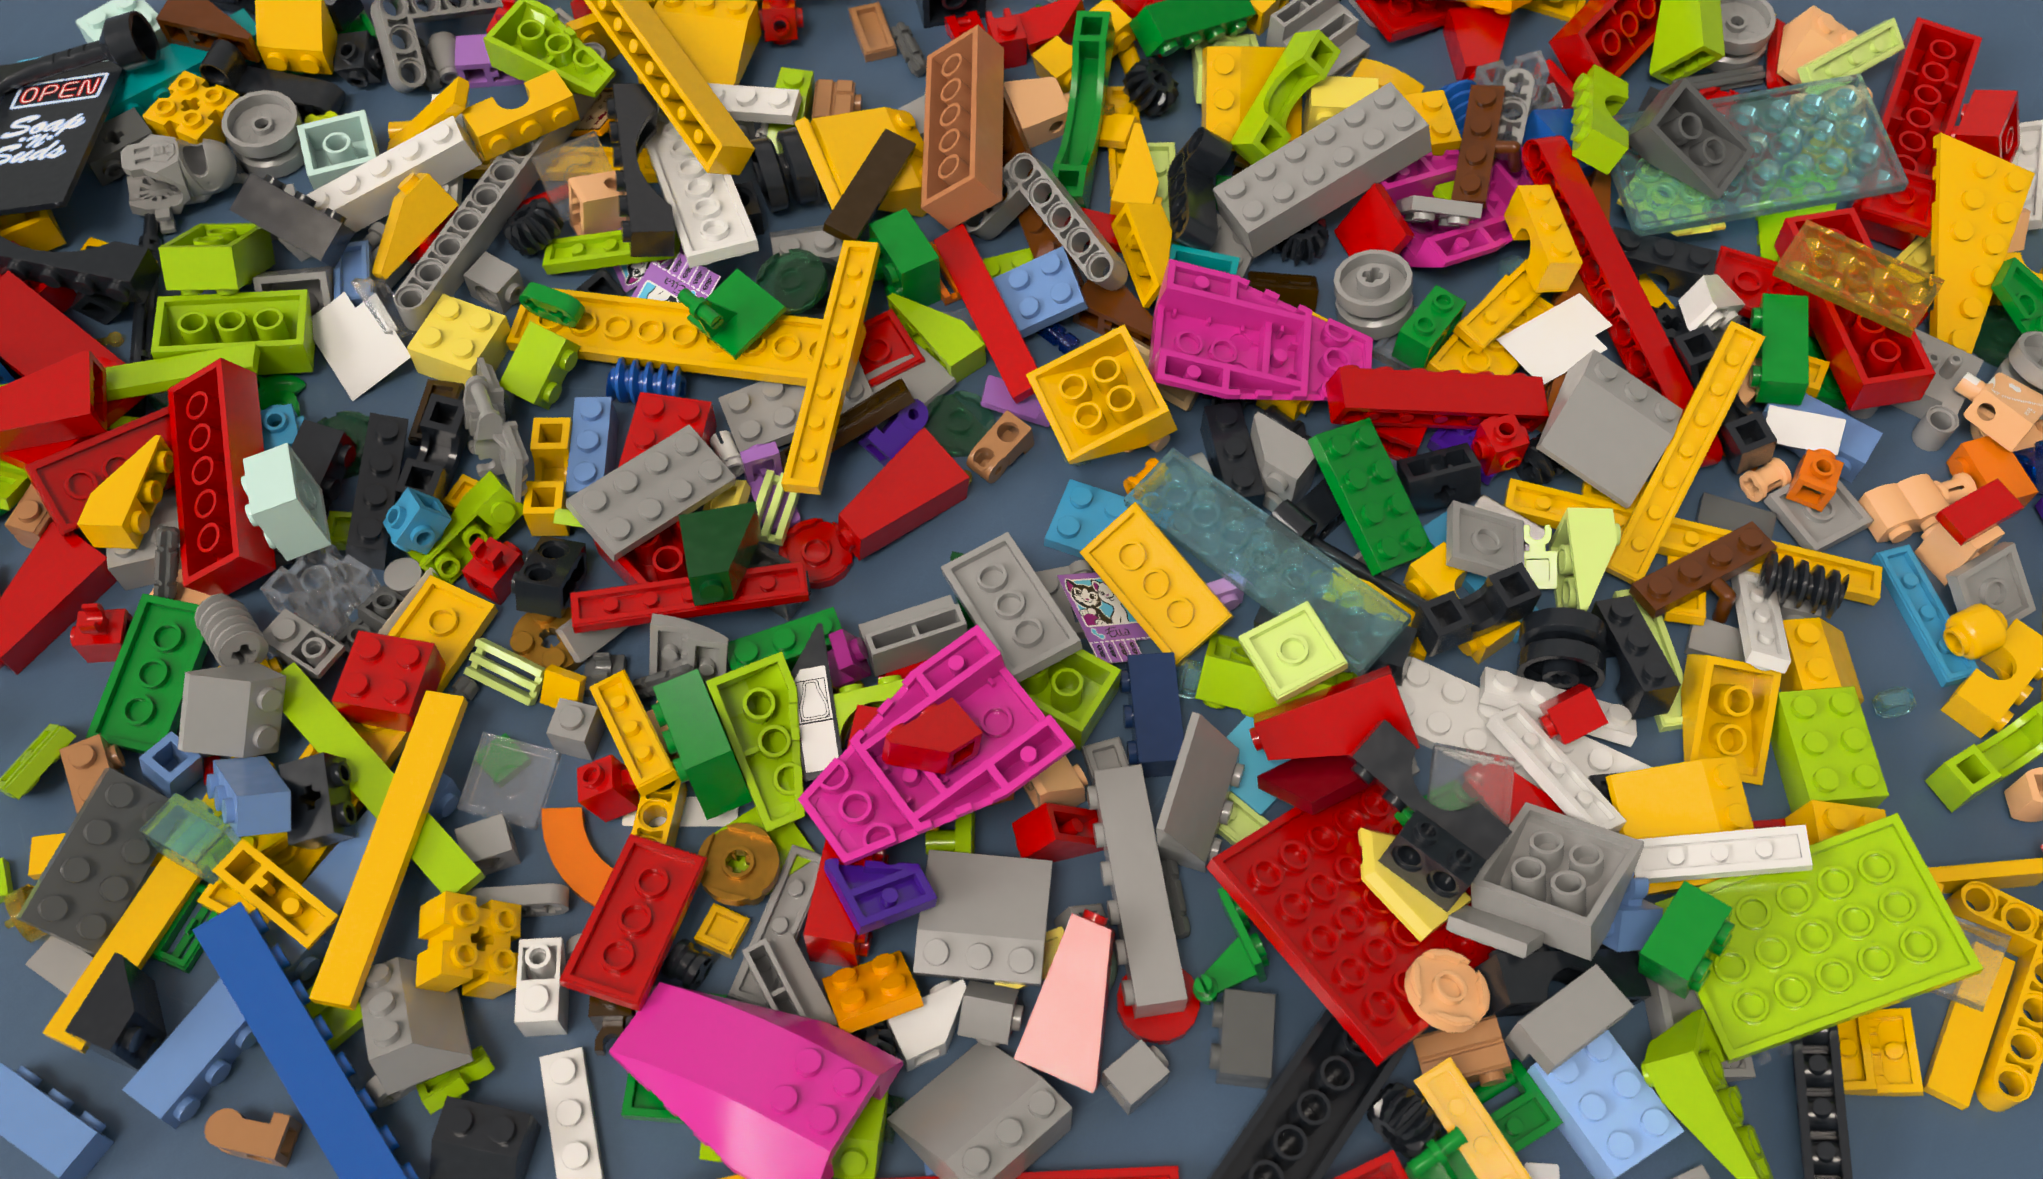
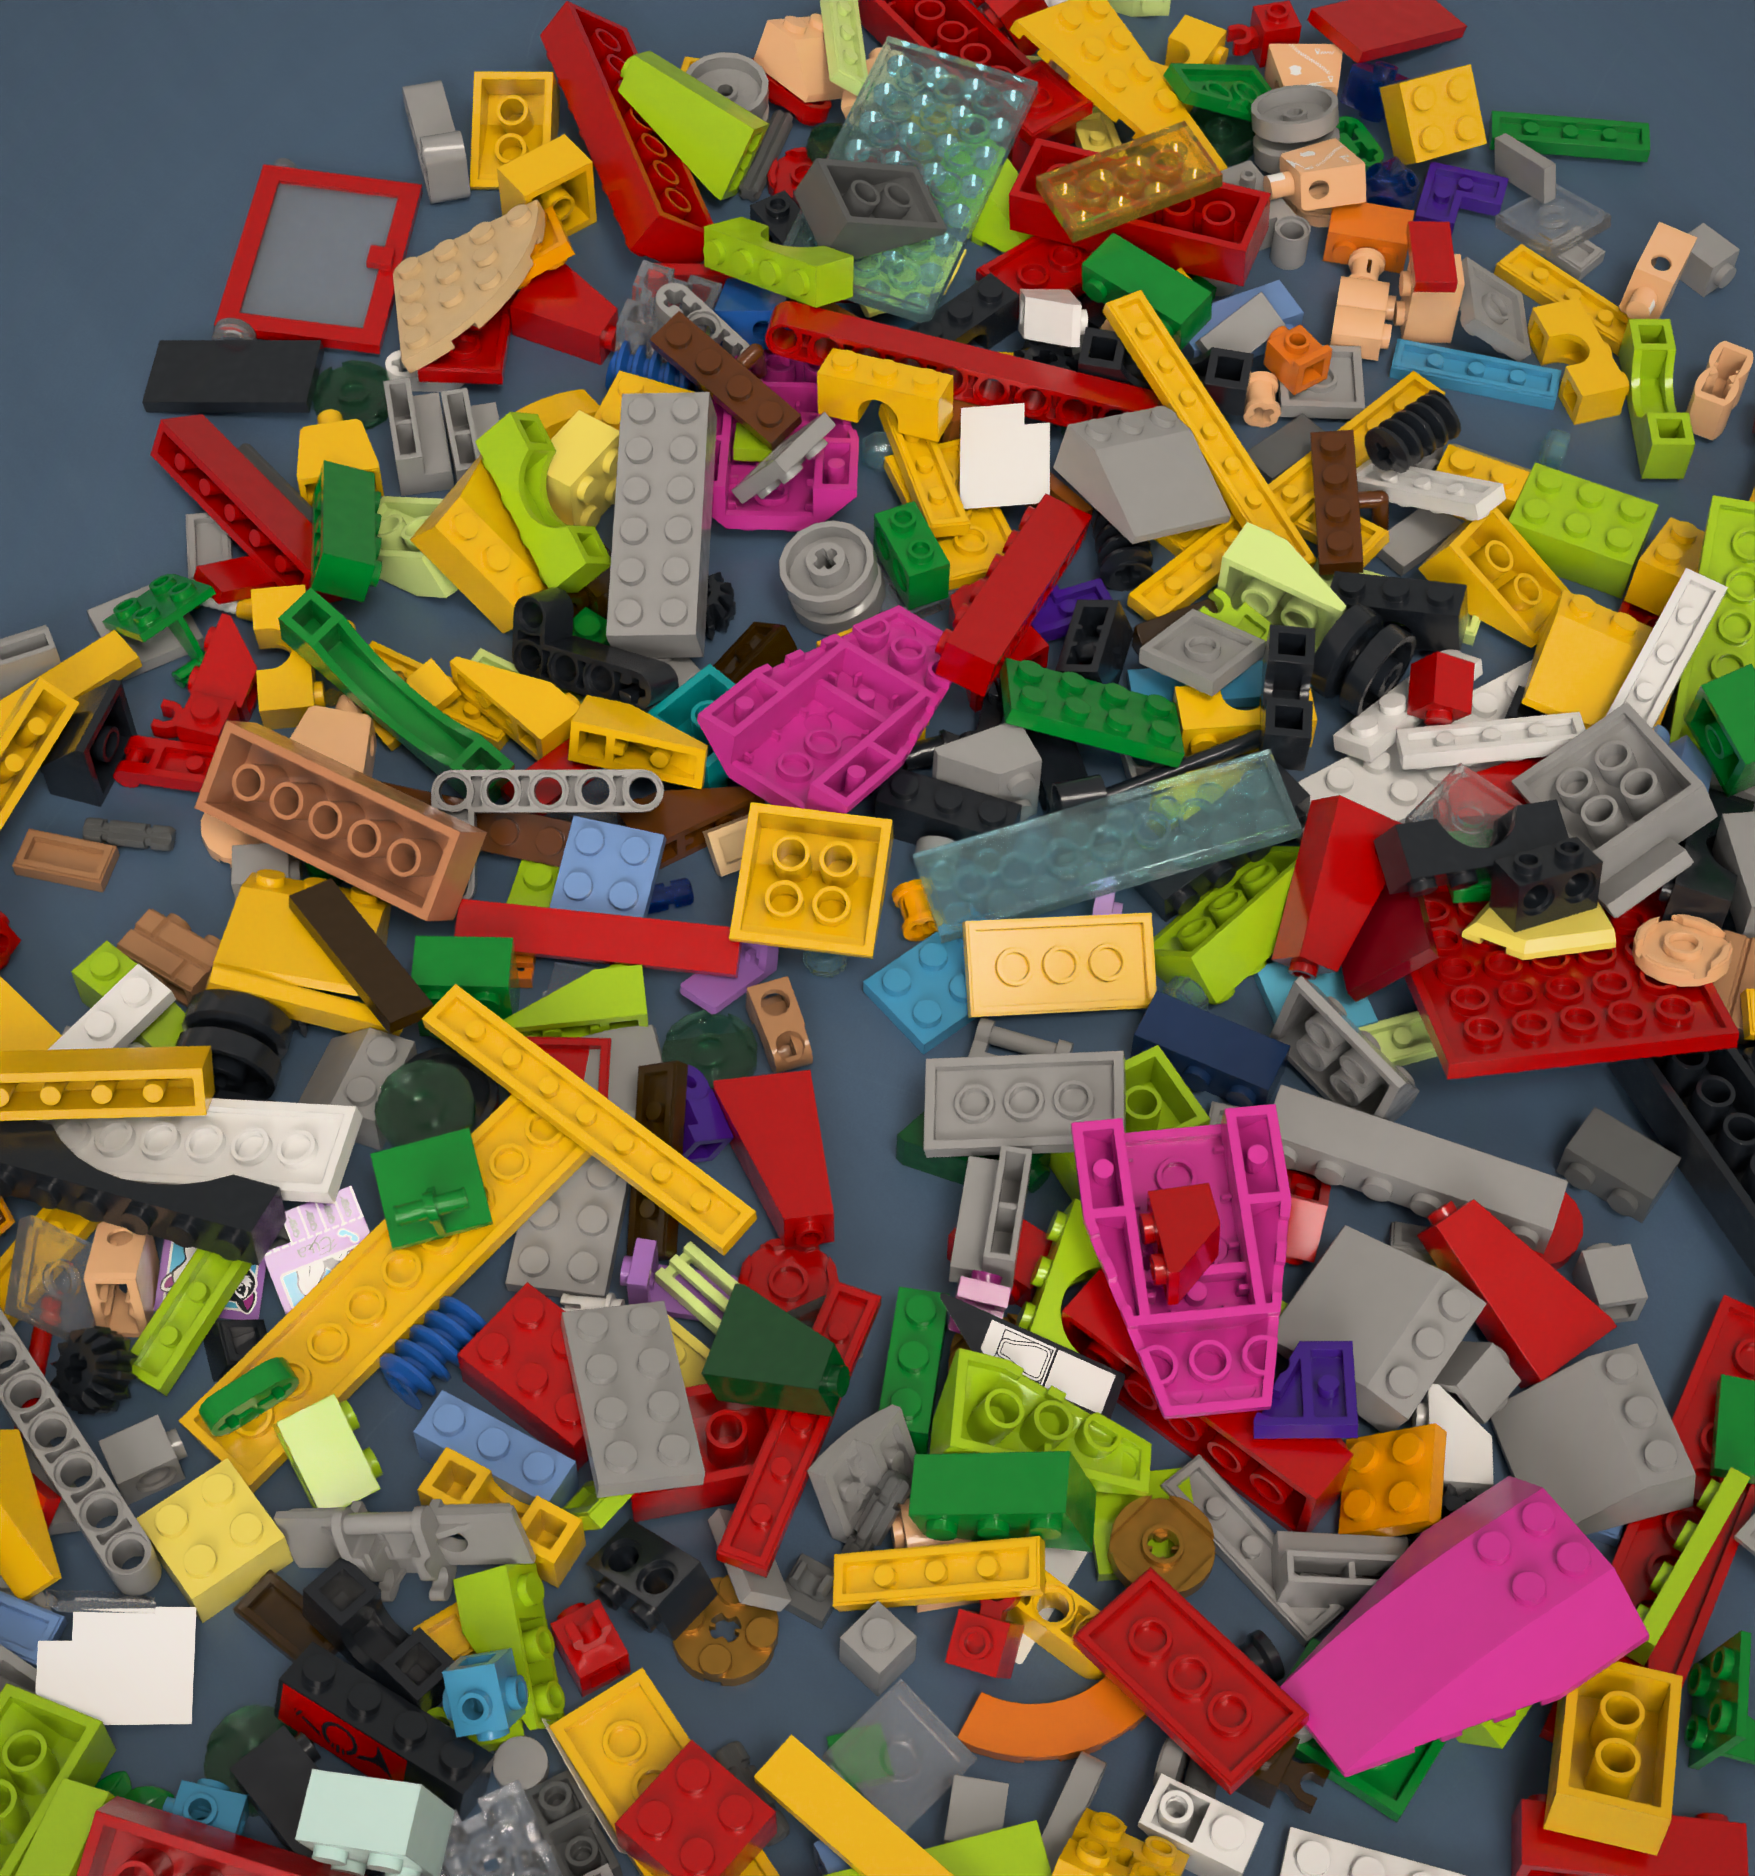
camera: 60 degrees left, 5 degrees down
yellowish green tile [463,638,546,706] -> none
yellow tile [540,664,587,709] -> none
yellow tile [694,902,751,959] -> none
sticker [1057,572,1151,663] -> none
black gear [1122,58,1179,117] -> none
green plate [1193,887,1270,1005] -> none
yellowish green tile [1238,601,1348,705] -> none
red tile [1334,183,1415,257] -> none
red brick [1470,413,1530,476] -> none
yellow head [1943,603,2008,660] -> none

